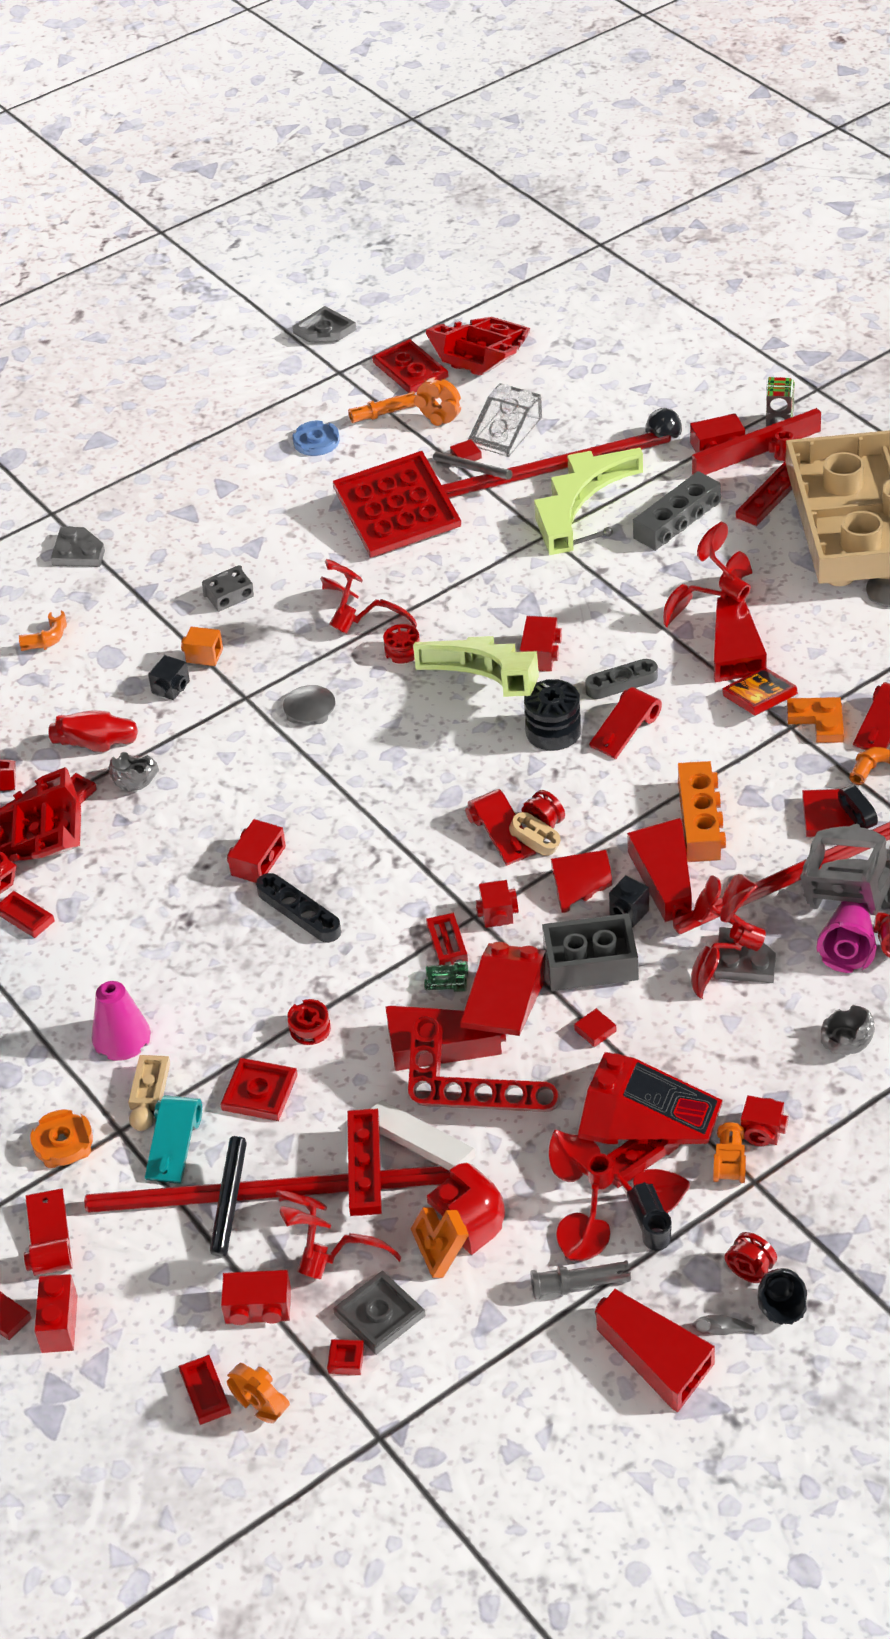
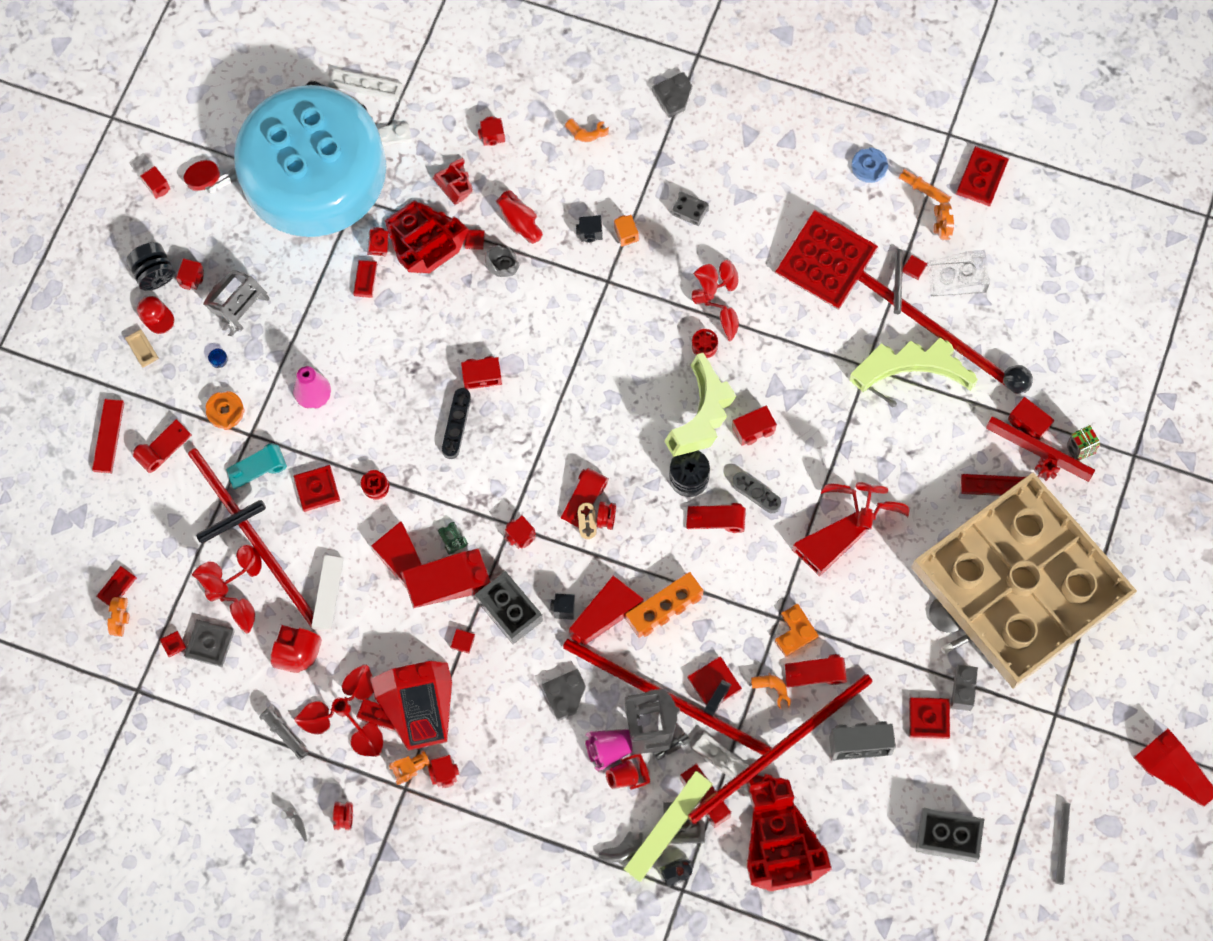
camera: 55 degrees right, 25 degrees up
red brick [35,1274,78,1353] -> none
tan plate [128,1055,170,1131] -> none
red brick [221,1270,291,1325] -> none
flat silver dish [283,685,335,724] -> none
flat silver plate [292,306,357,342] -> none
red plate [347,1108,382,1216] -> none
red beam [408,1015,560,1112] -> none
orange plate [410,1207,469,1278] -> none
red wedge [426,316,530,375] -> none
red tile [426,912,468,968] -> none
red slope [551,850,612,913] -> none
red slope [595,1289,715,1412] -> none
black piece [627,1182,672,1251] -> none
dark grey brick [633,471,721,551] -> none
red plant [691,874,766,999] -> none
tile [722,667,798,716] -> none
black hair [757,1268,807,1325] -> none
flat silver hair [821,1005,875,1055] -> none

